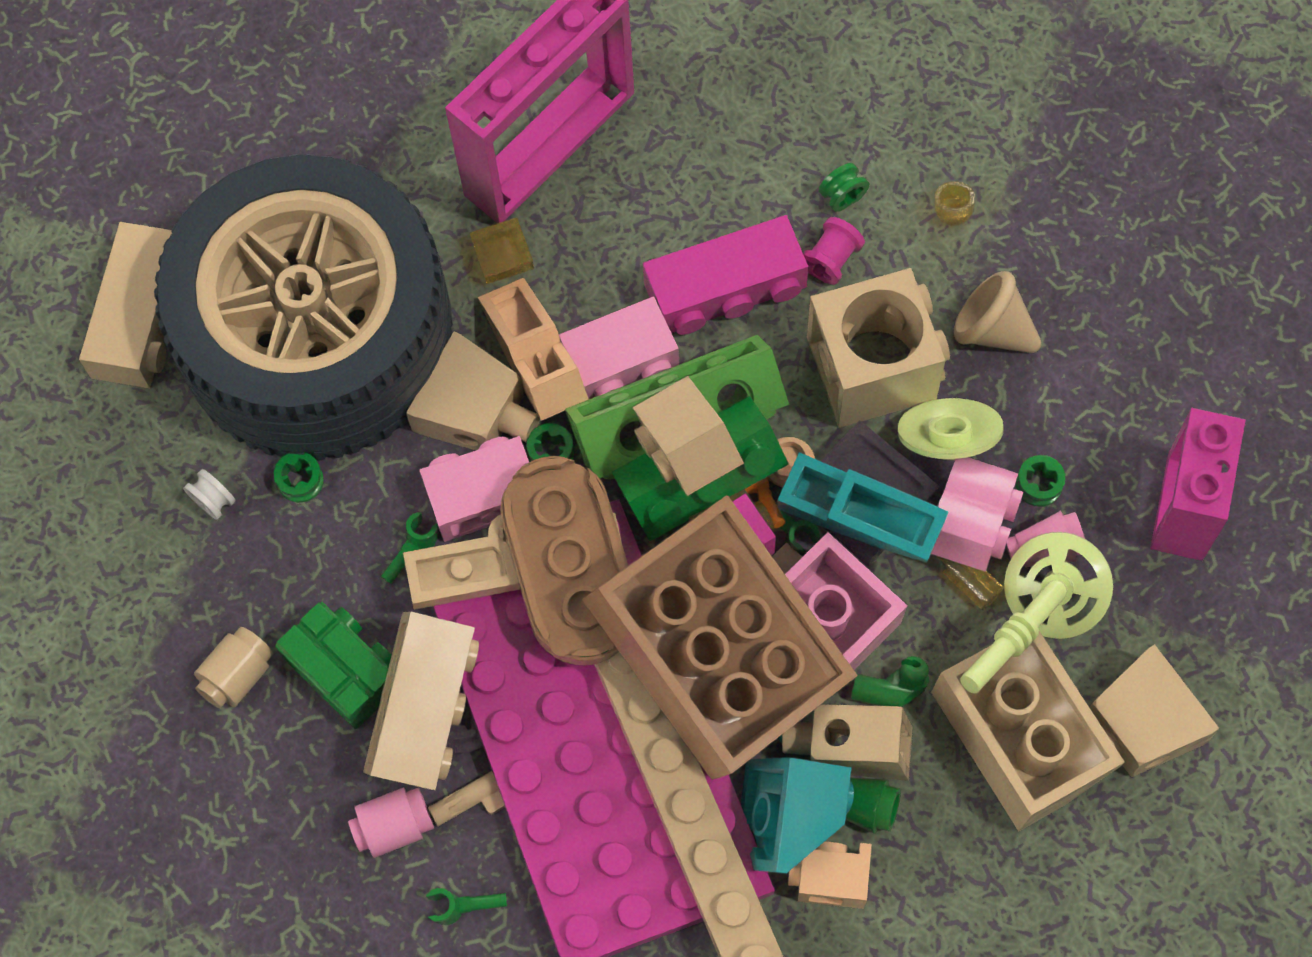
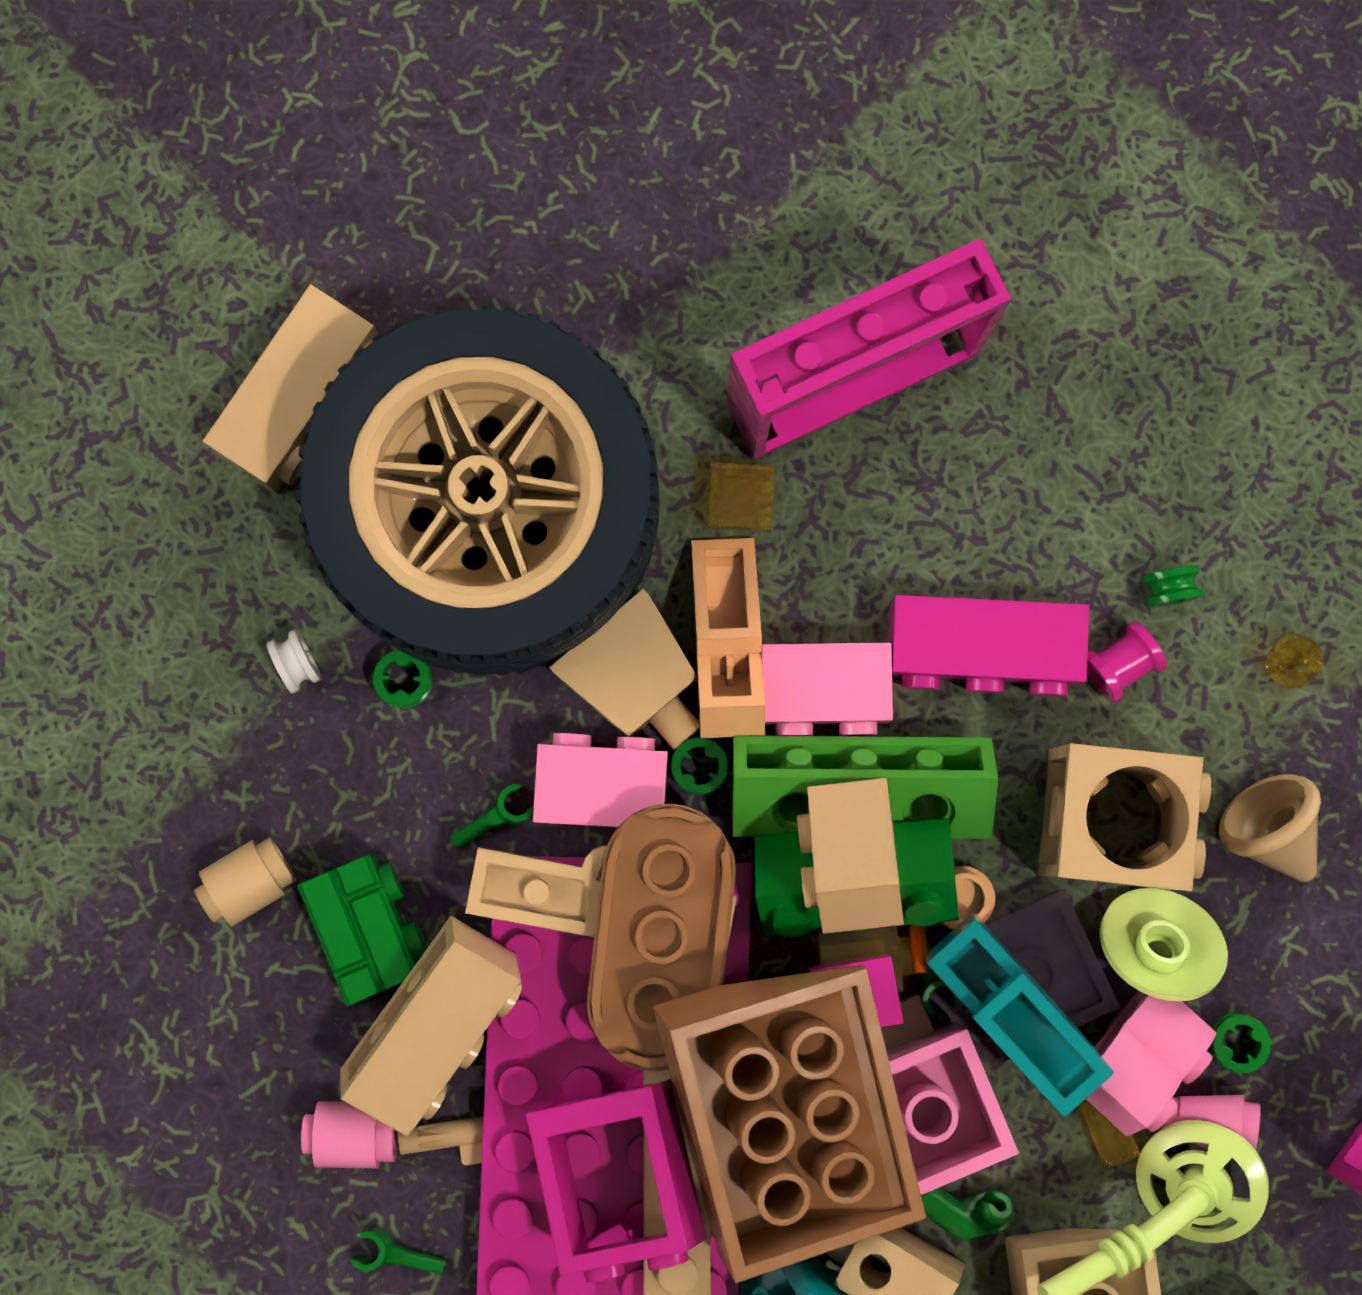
camera: 20 degrees right, 15 degrees up
none -> dark pink window [526,1079,707,1283]

